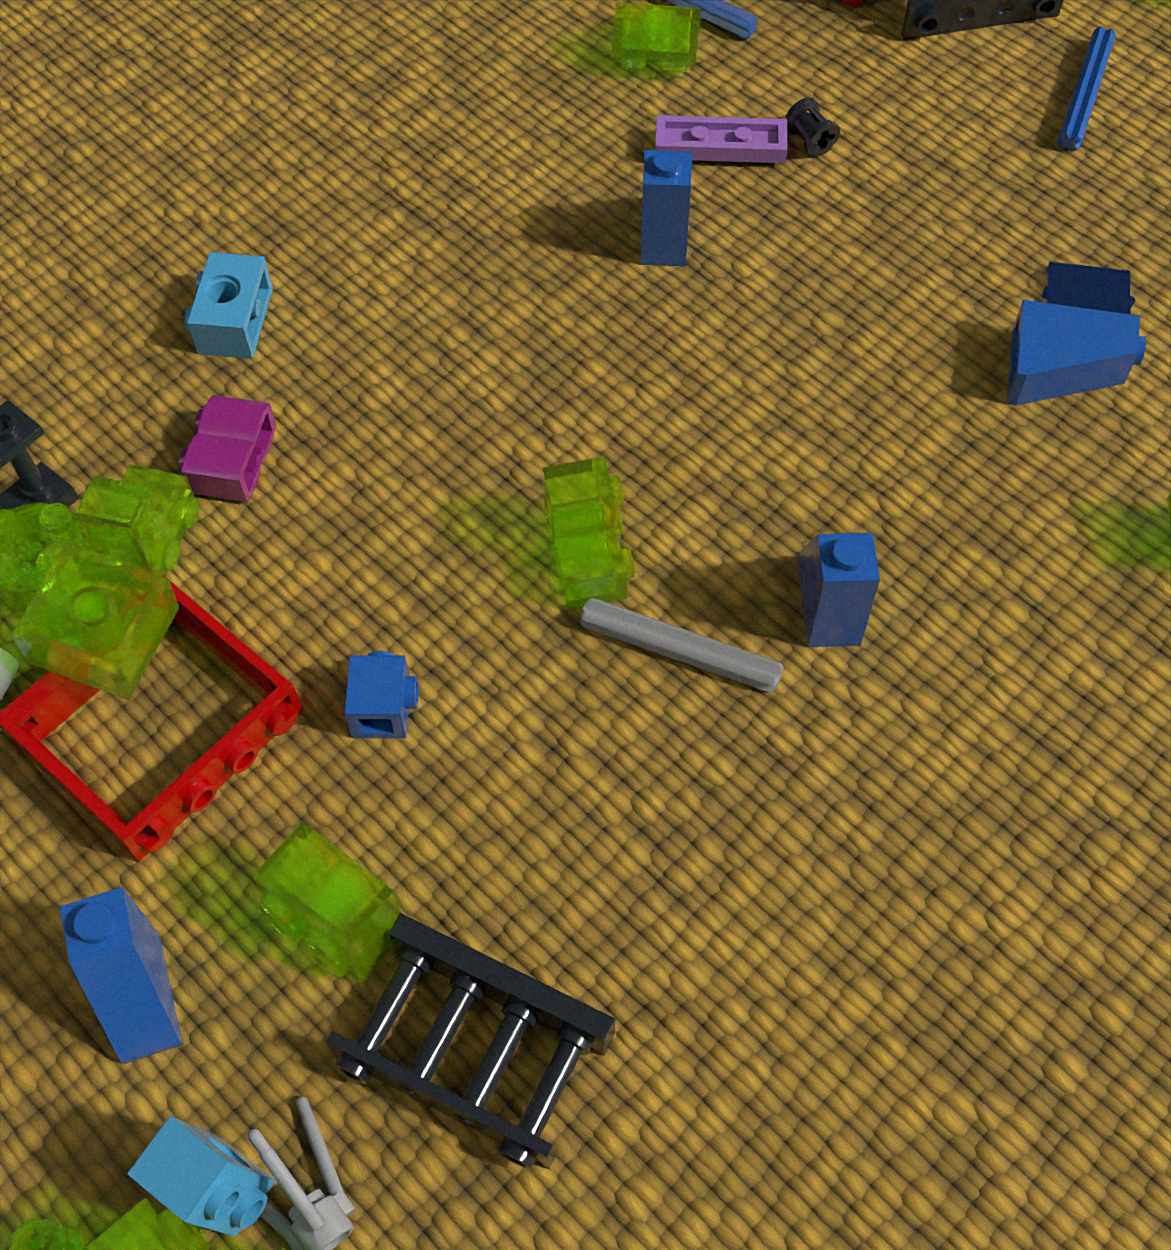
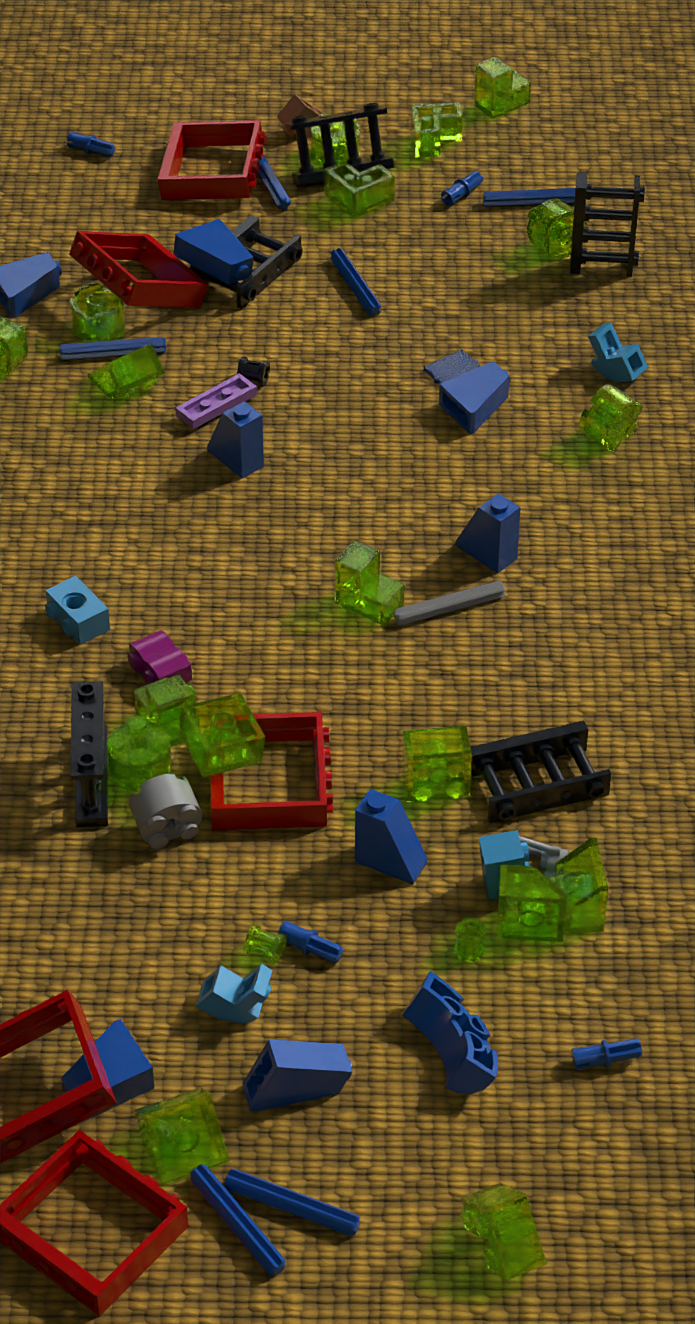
camera: 45 degrees left, 15 degrees down
blue brick [345,651,419,738] -> none

